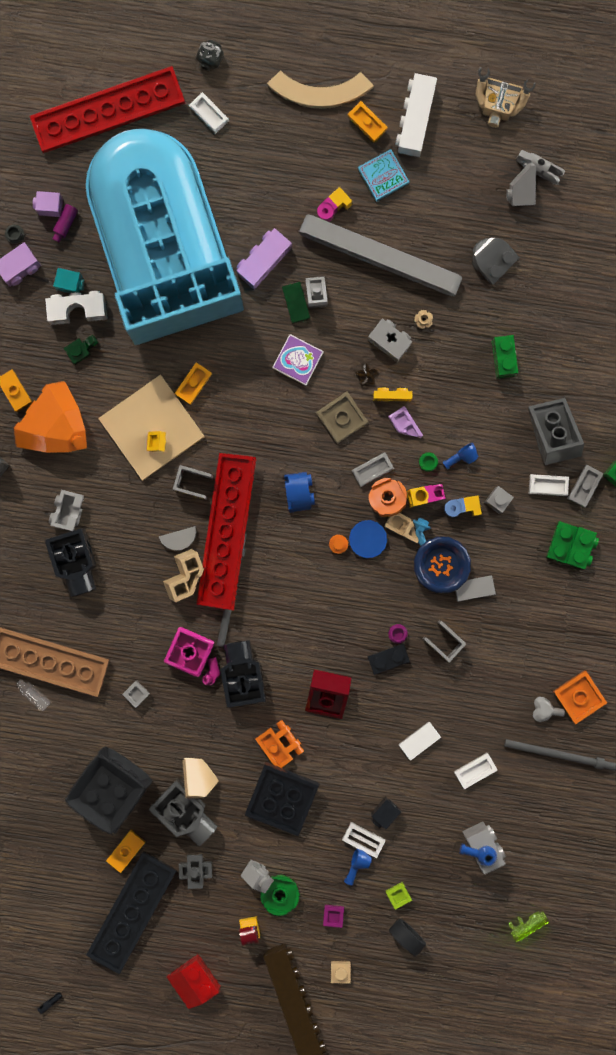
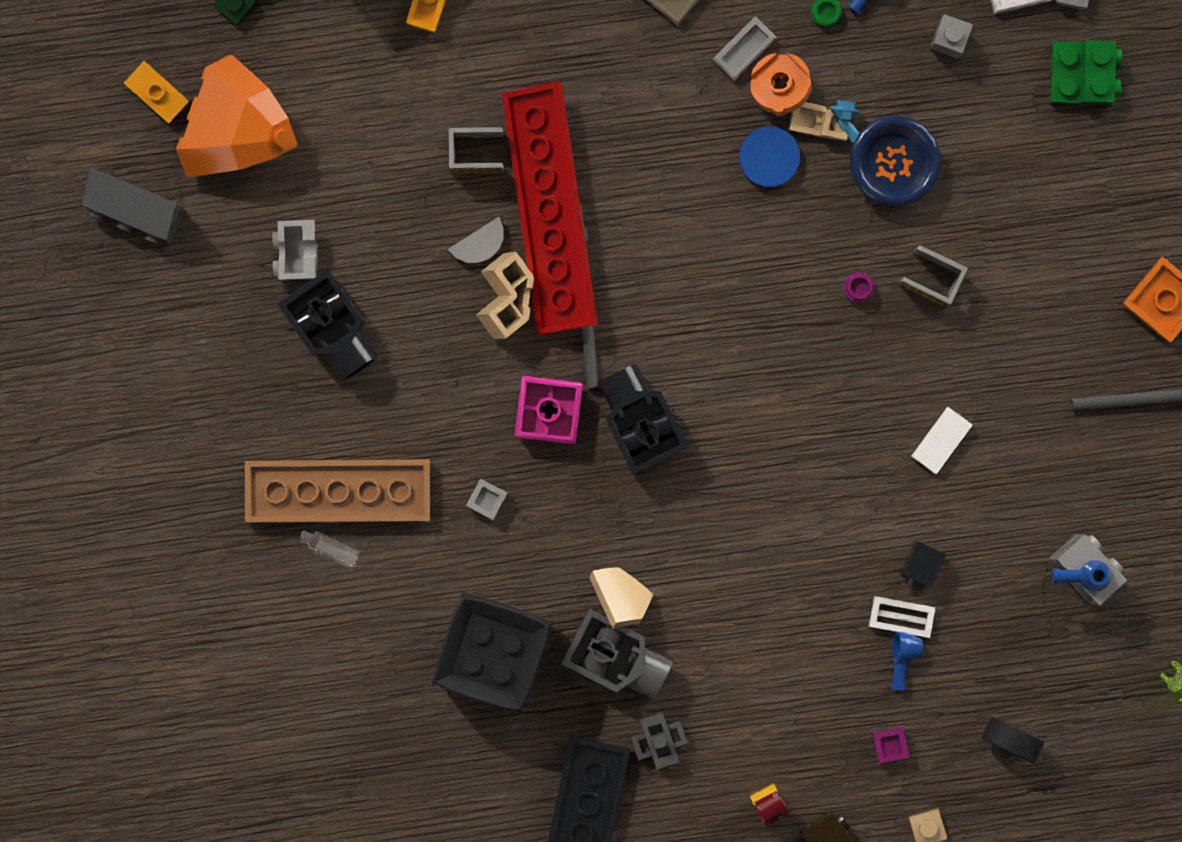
camera: 20 degrees left, 0 degrees up
tan tile [98,375,205,481] -> none
light orange plate [106,830,146,873] -> none
yellow plate [147,431,166,452] -> none
dark pink arm [202,657,220,685] -> none
light grey brick [240,860,274,893] -> none
black plate [245,762,320,836] -> none
orange plate [255,720,304,768] -> none
green plate [260,875,299,916] -> none
blue cylinder [284,472,315,512] -> none
dark red slope [305,669,352,719] -> none
orange plate [329,535,348,554] -> none
black plate [367,643,410,675] -> none
lime plate [386,882,412,910] -> none
leg [406,484,446,508] -> none
leg [444,496,482,517] -> none
white tile [454,753,497,789] -> none
light grey tile [455,575,496,601] -> none
light grey rock [533,697,565,722] -> none

